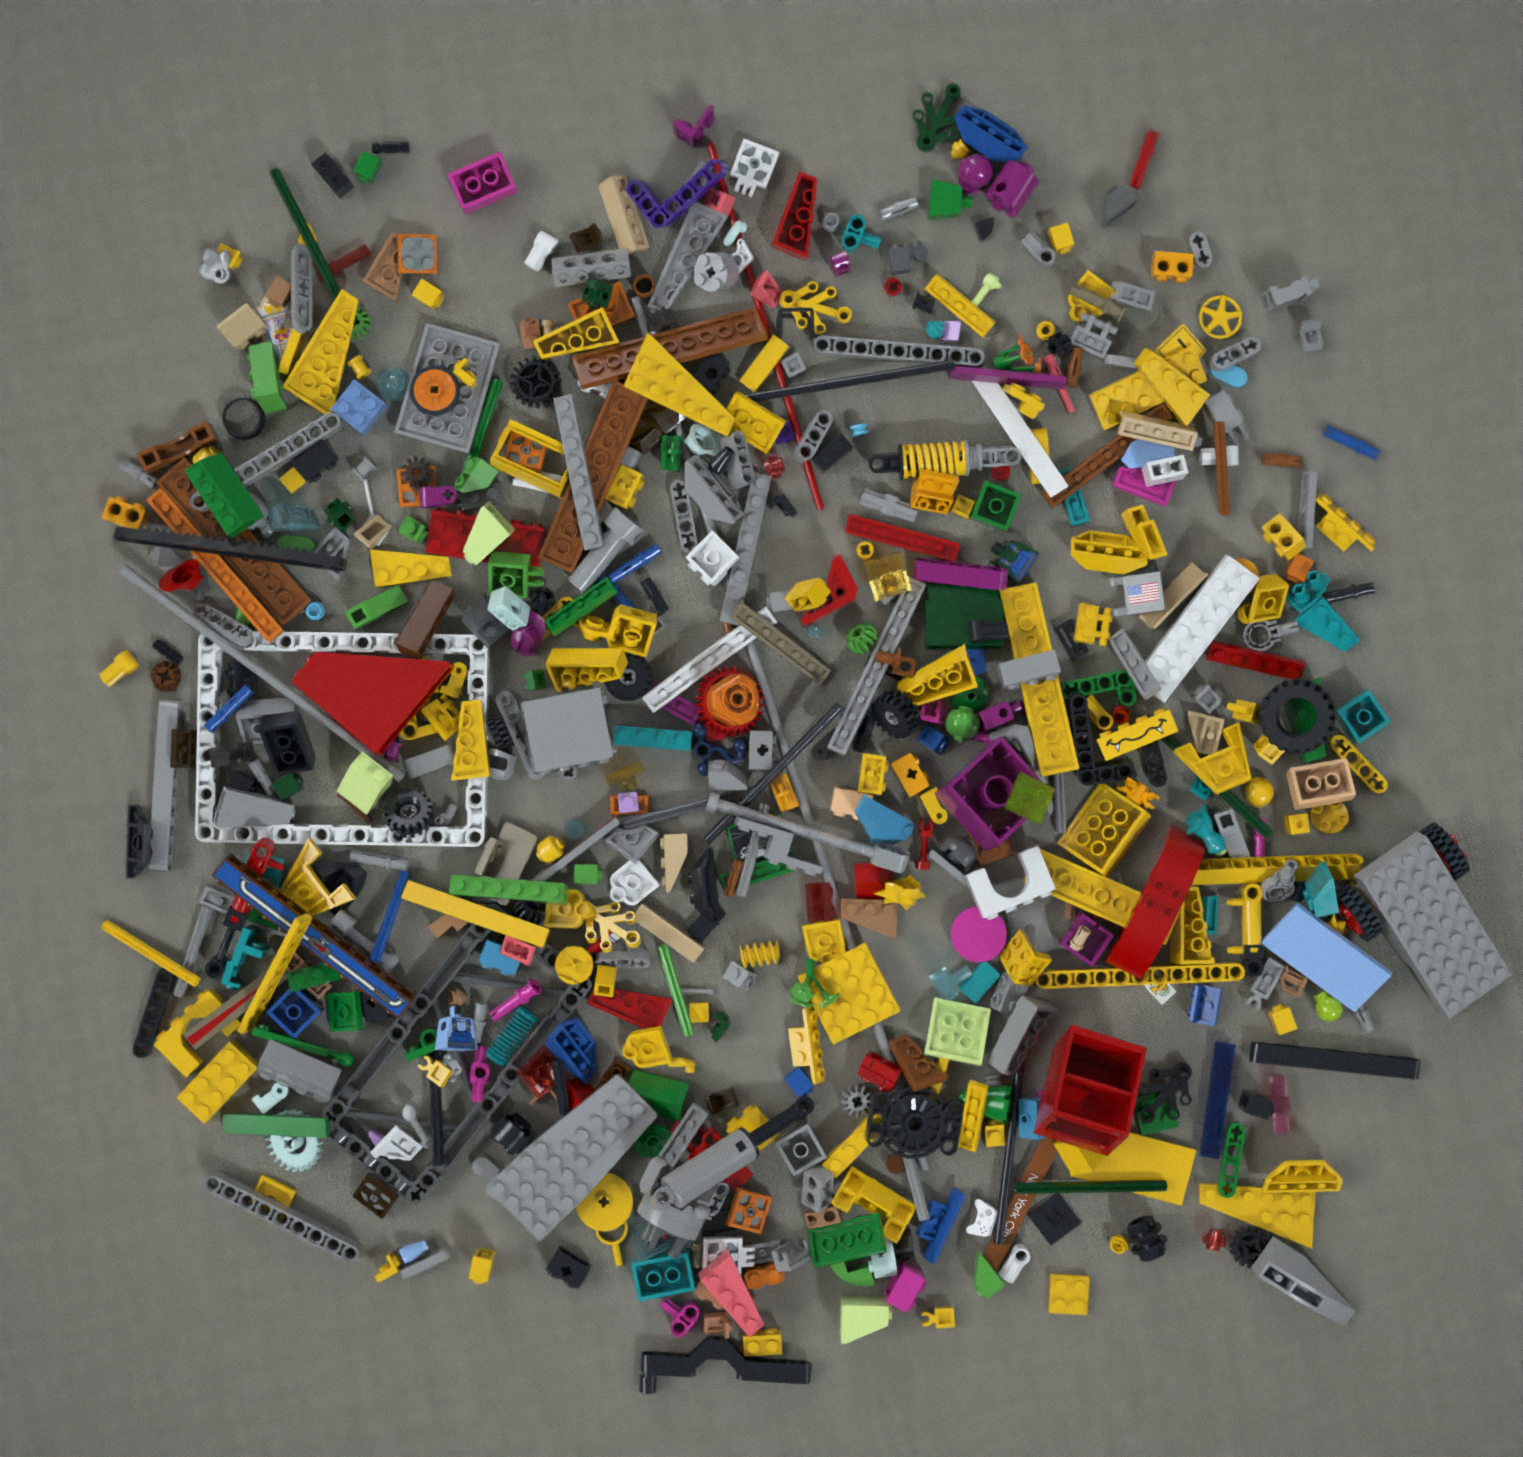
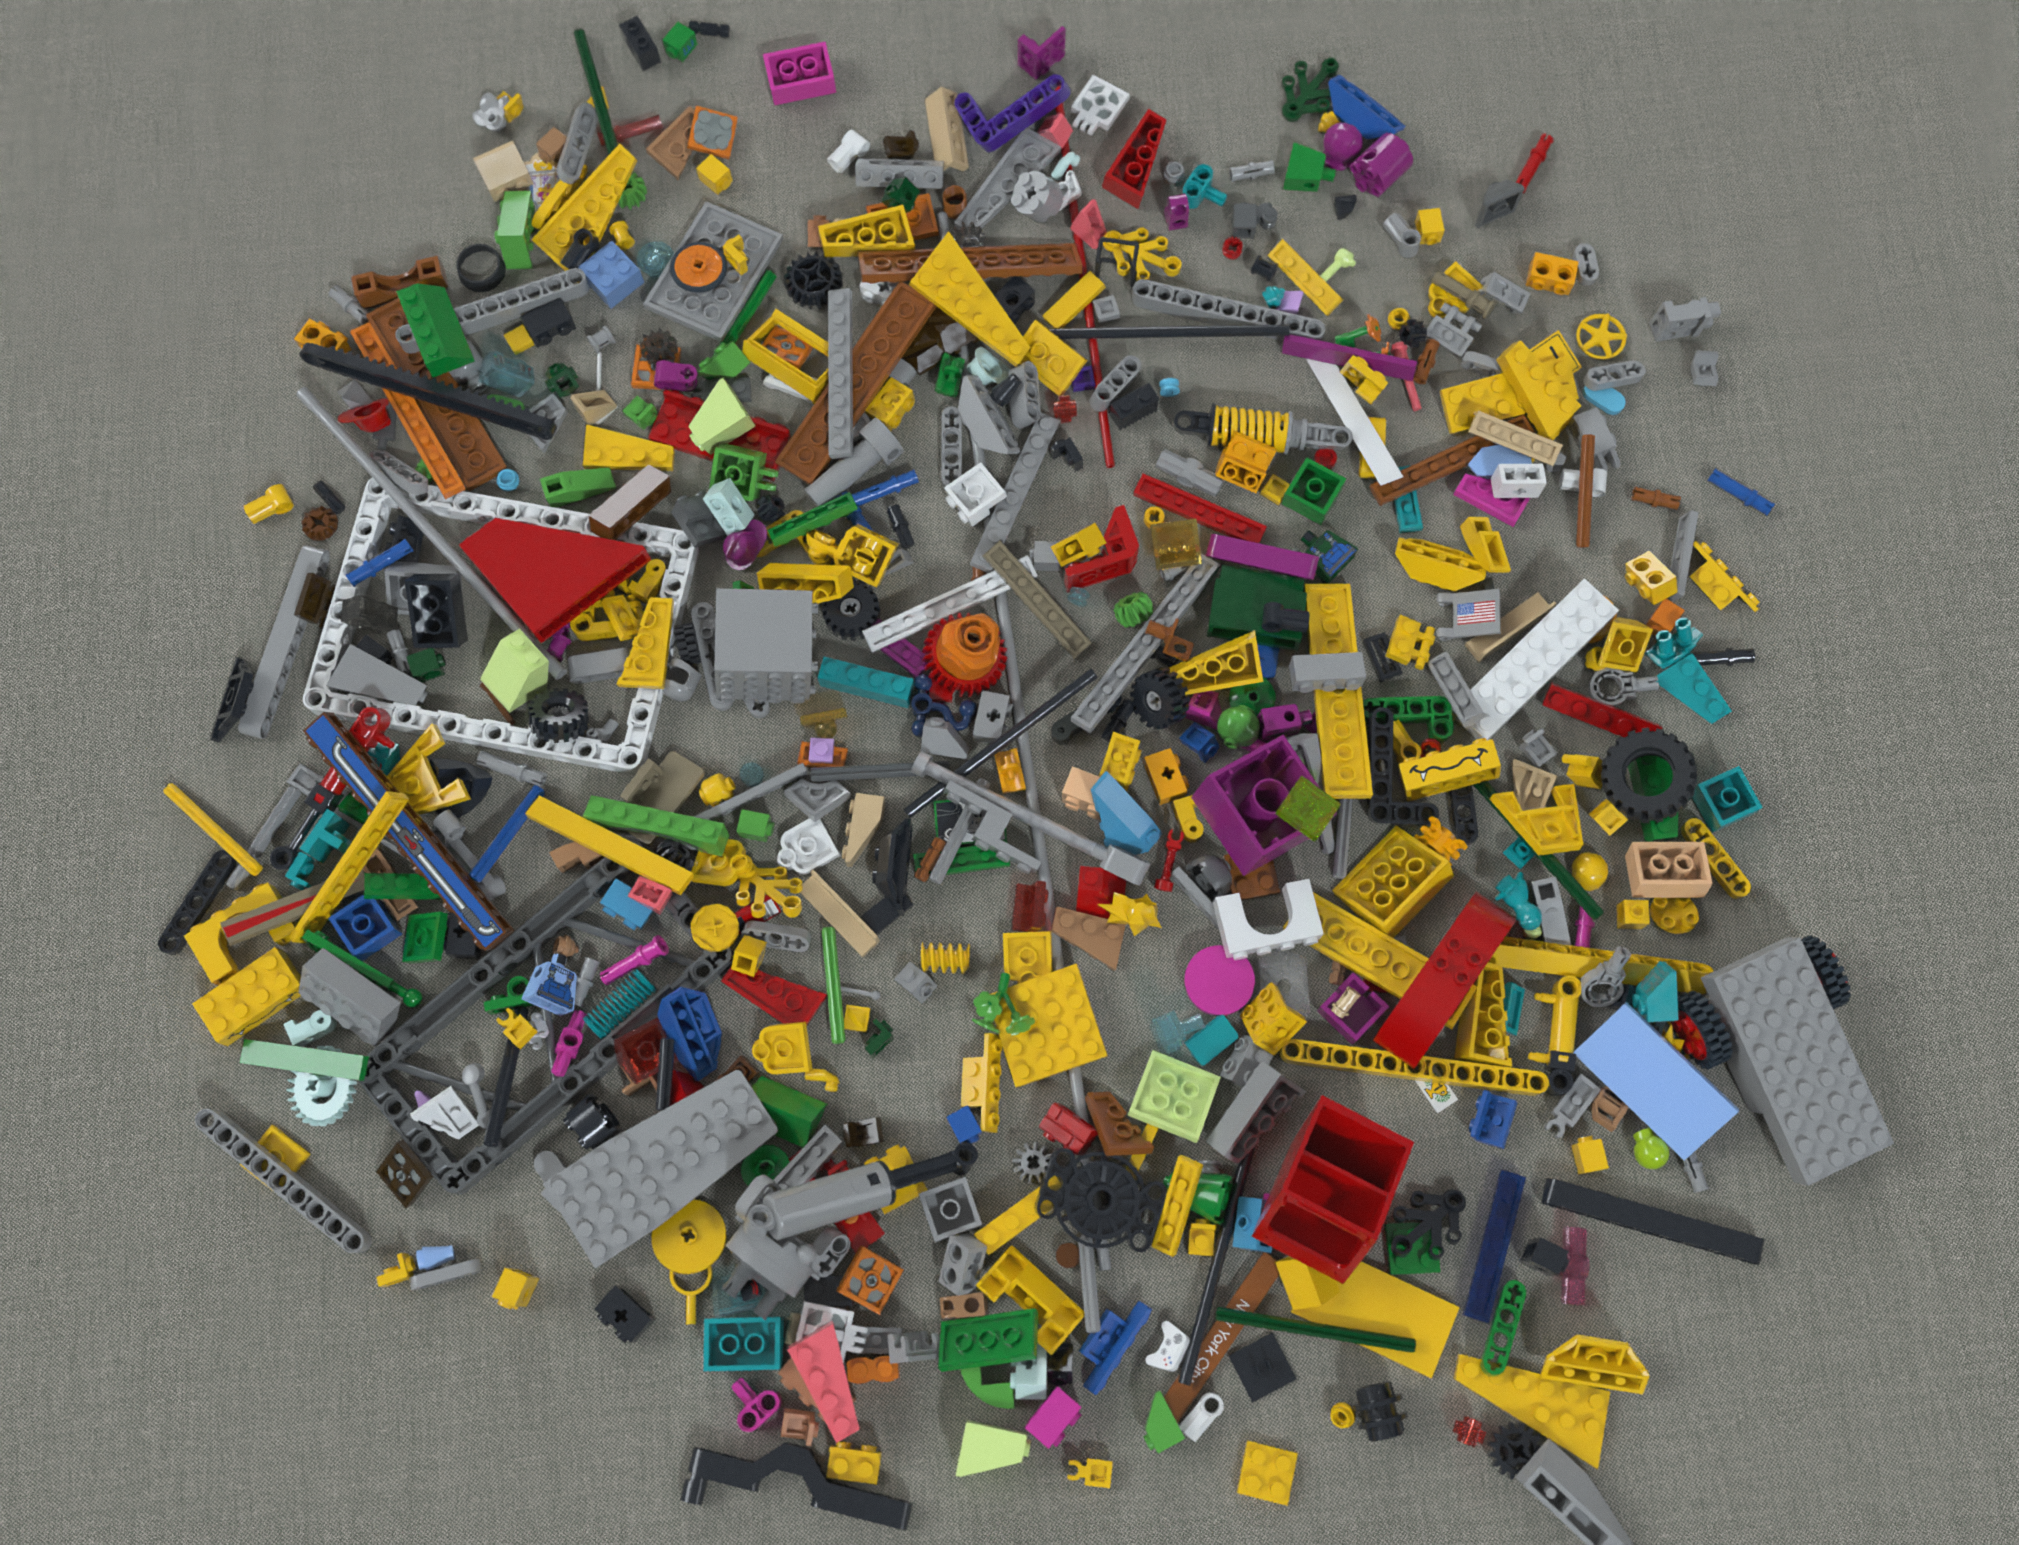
camera: 15 degrees right, 15 degrees down
none -> black piece [560,229,599,269]

